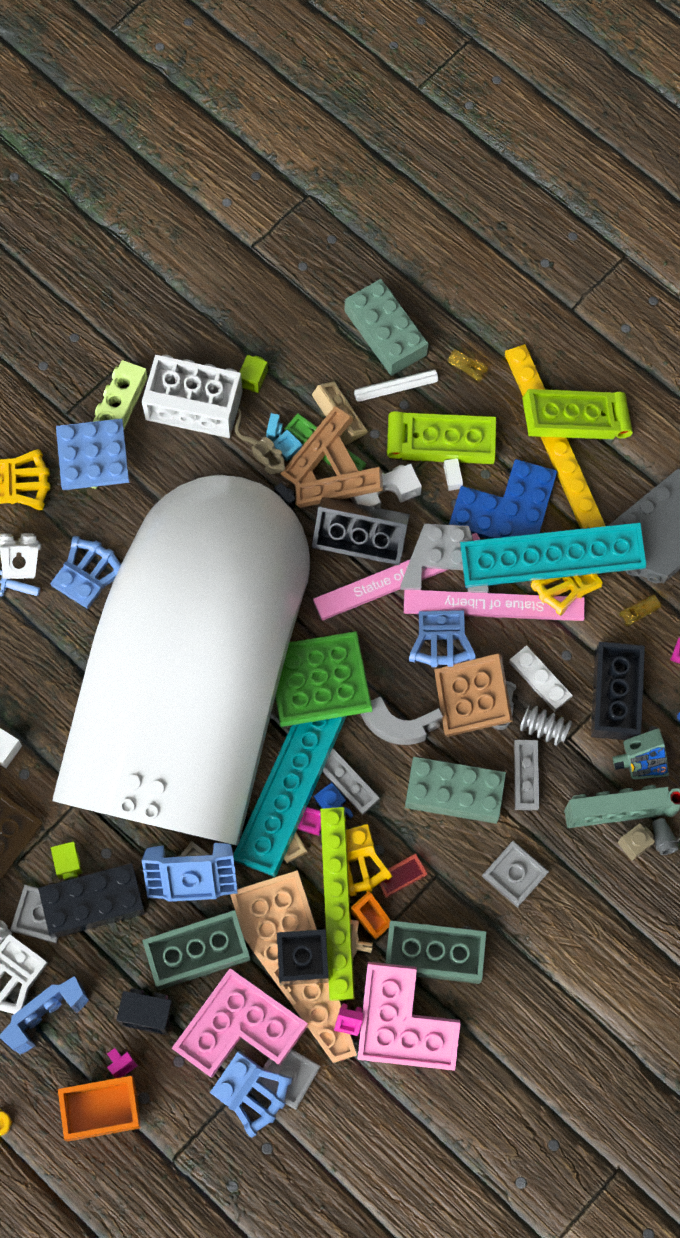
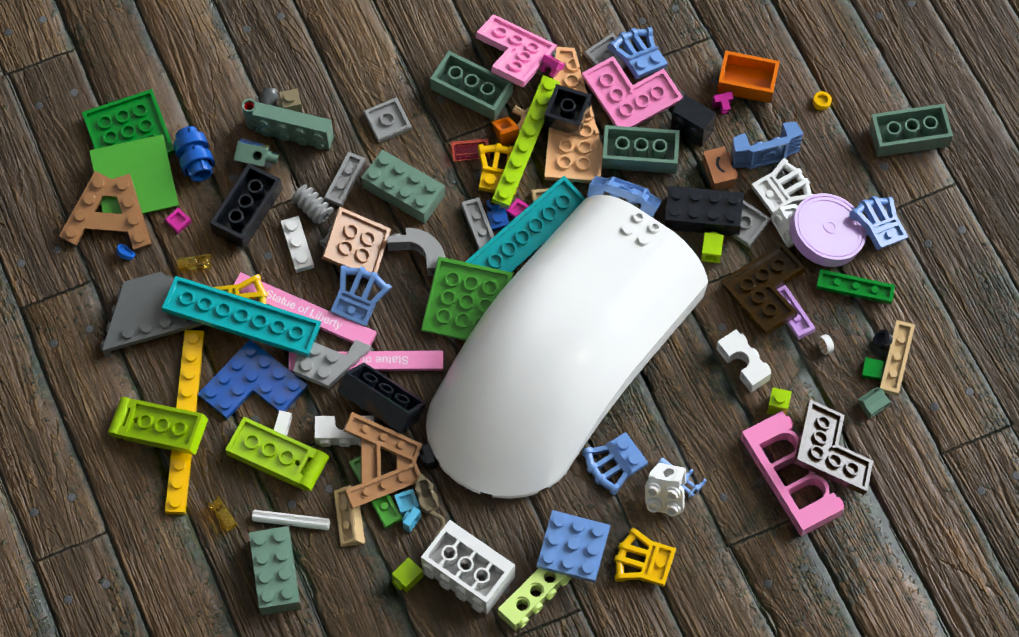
camera: 155 degrees left, 5 degrees down
none -> nougat brick [702,146,738,191]

